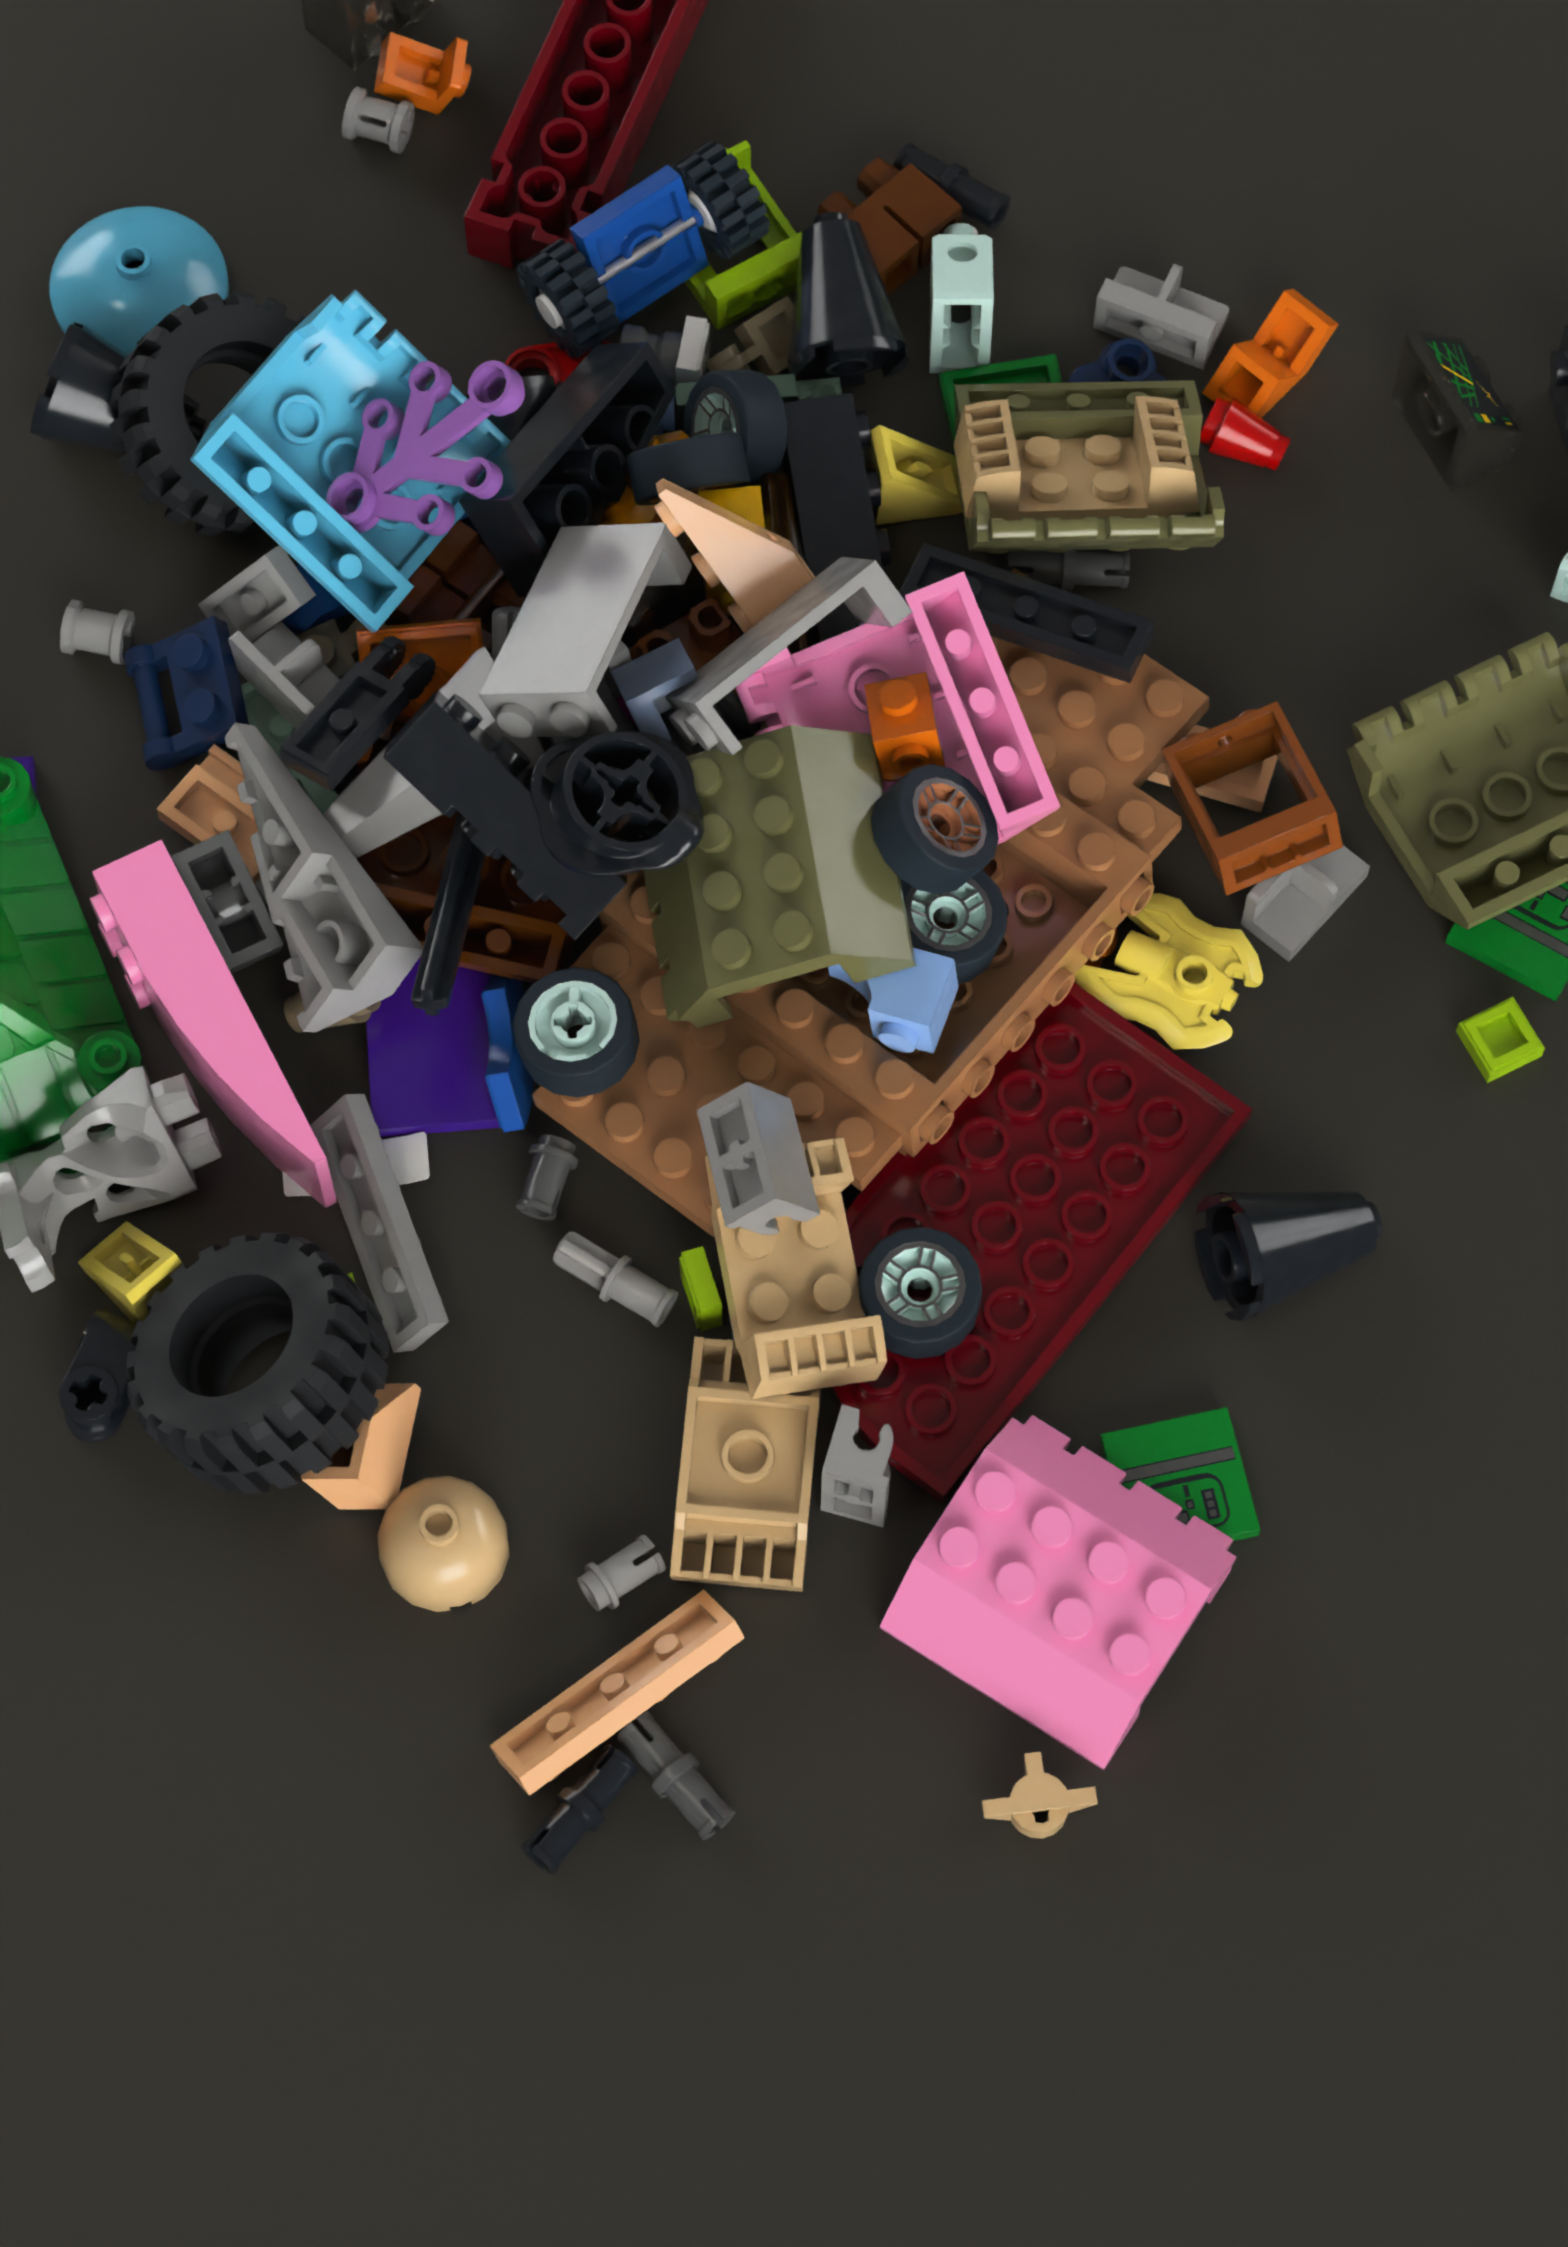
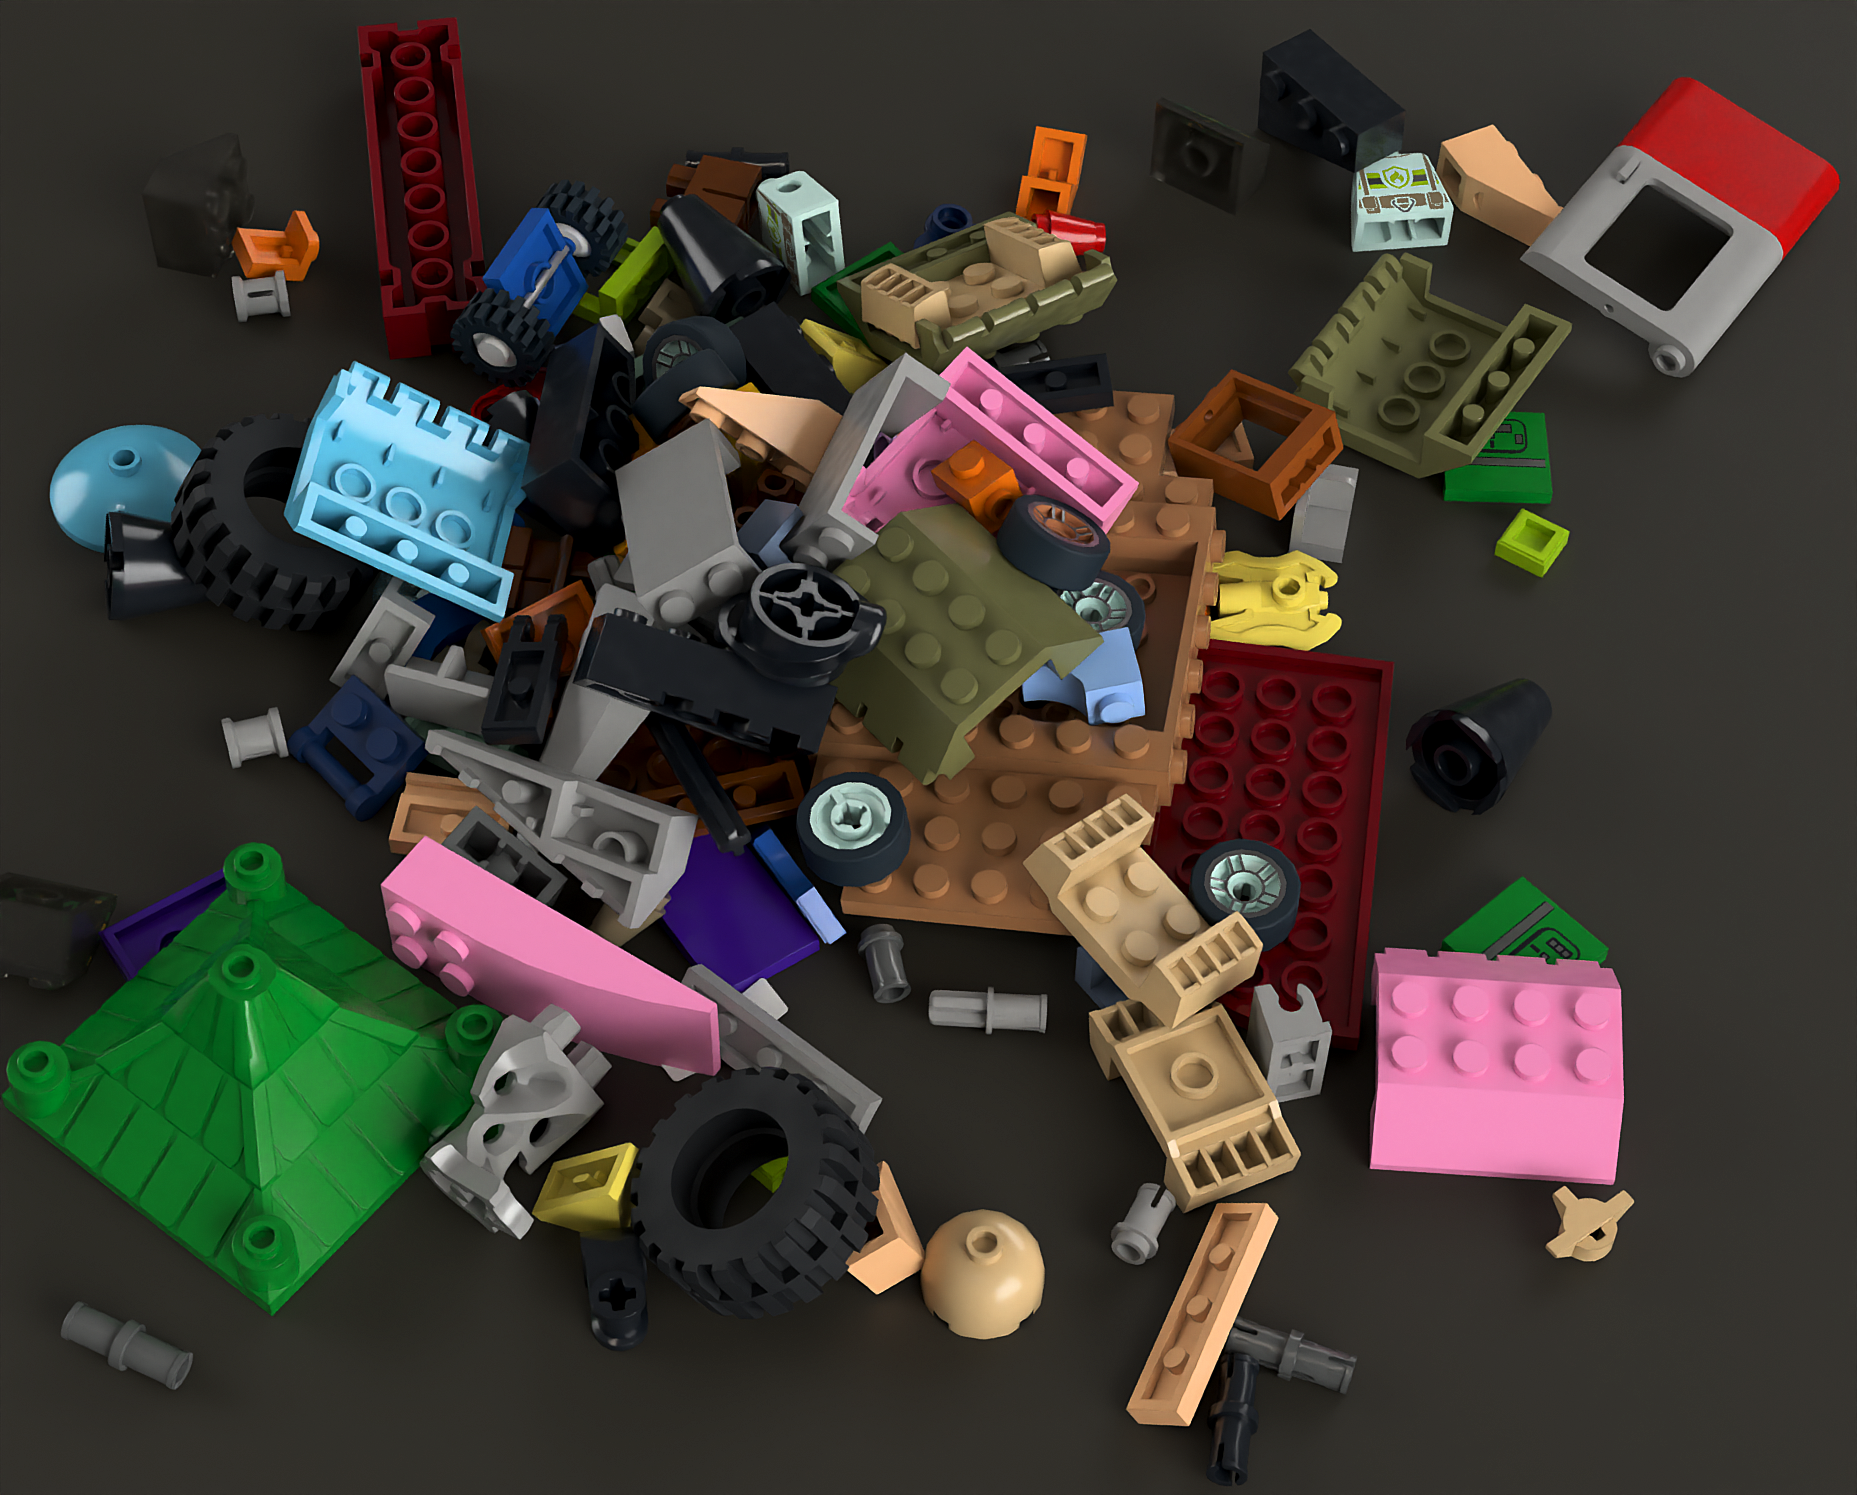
camera: 30 degrees left, 15 degrees down
medium lavender plant [326,360,525,536] -> none
lime tile [679,1246,723,1332] -> none
light grey hinge [697,1082,820,1235] -> none
light grey panel [1093,264,1229,370] -> none

